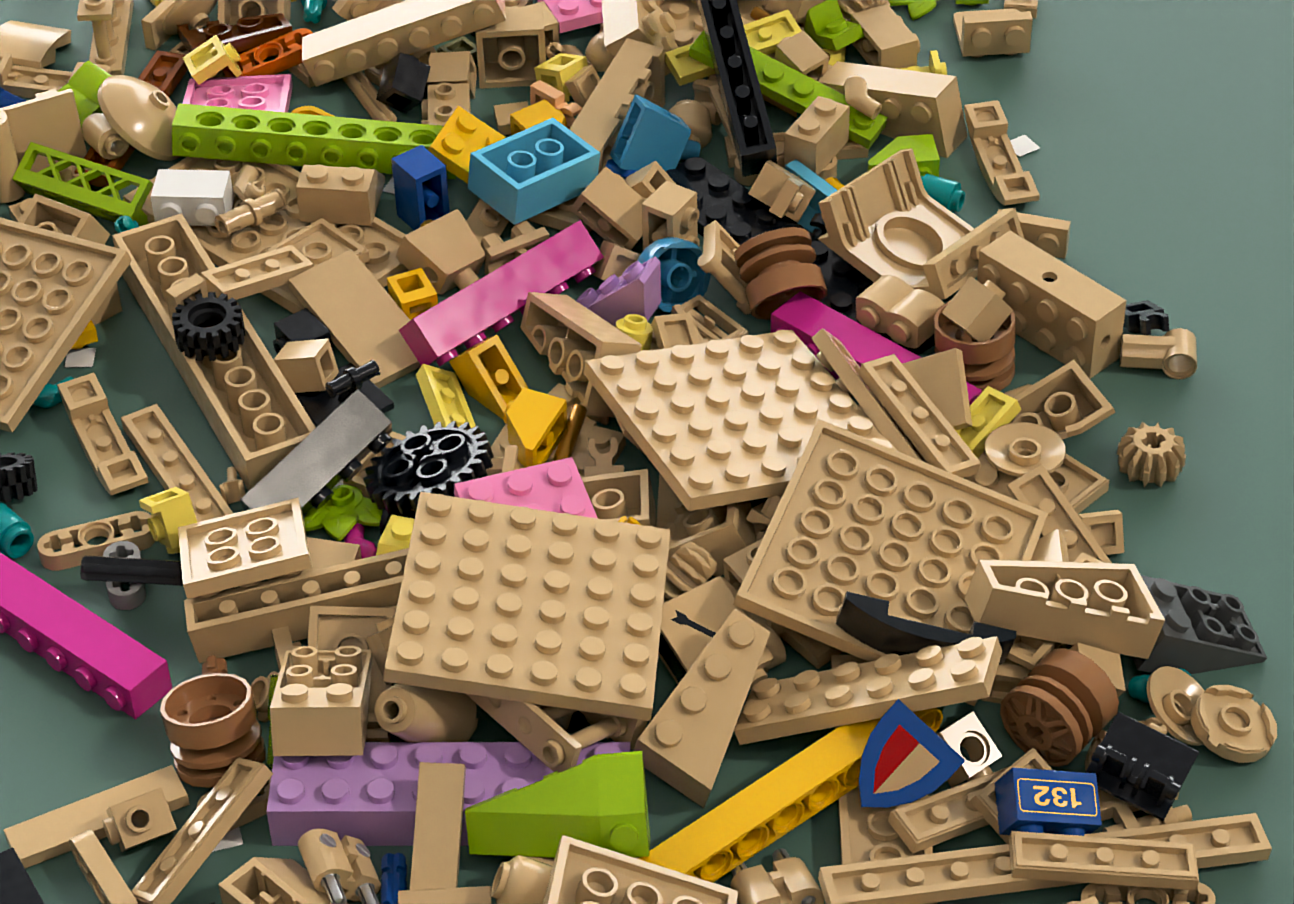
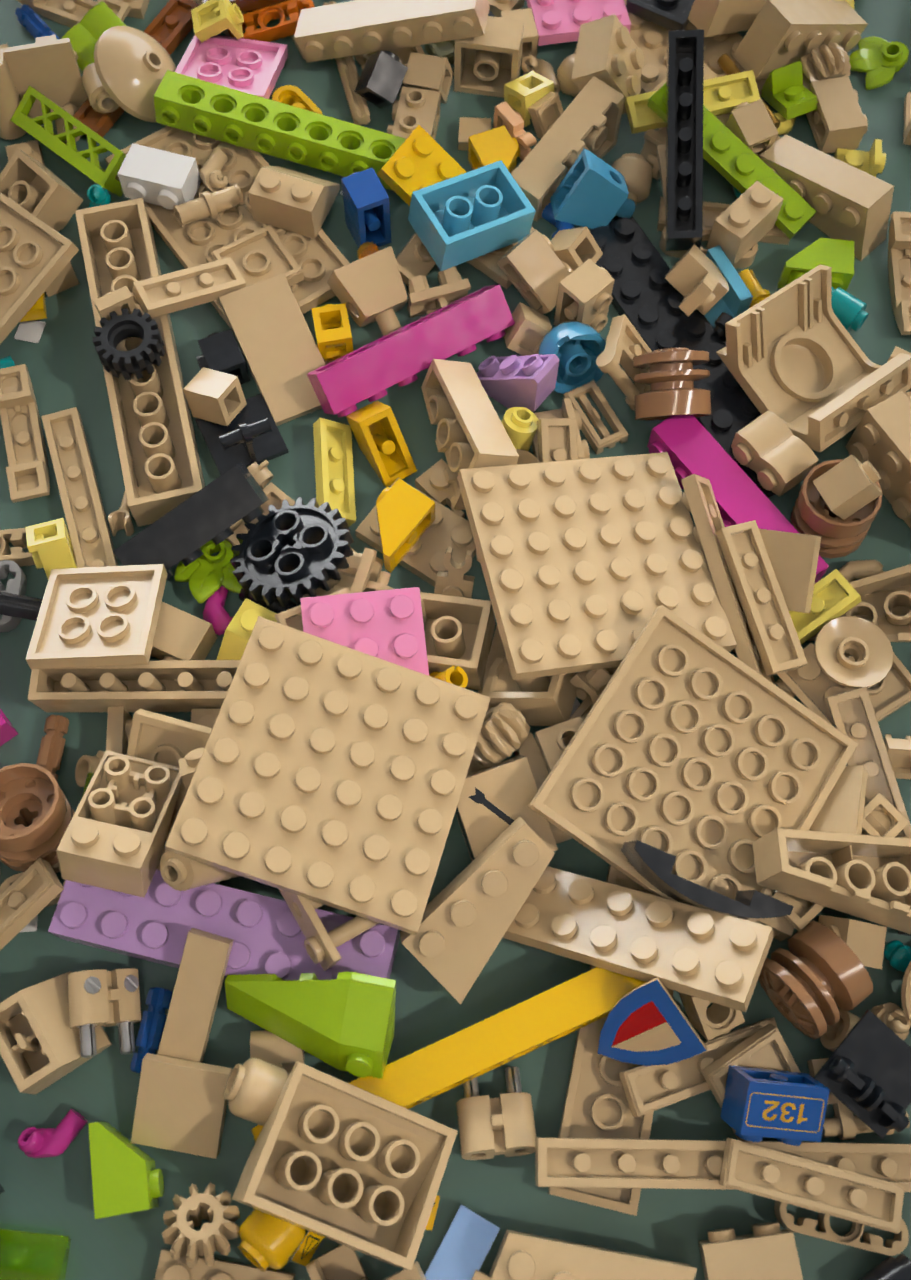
camera: 10 degrees right, 25 degrees up
pearl gold bar [553,404,587,461] -> none
tan arm [844,74,882,120] -> none

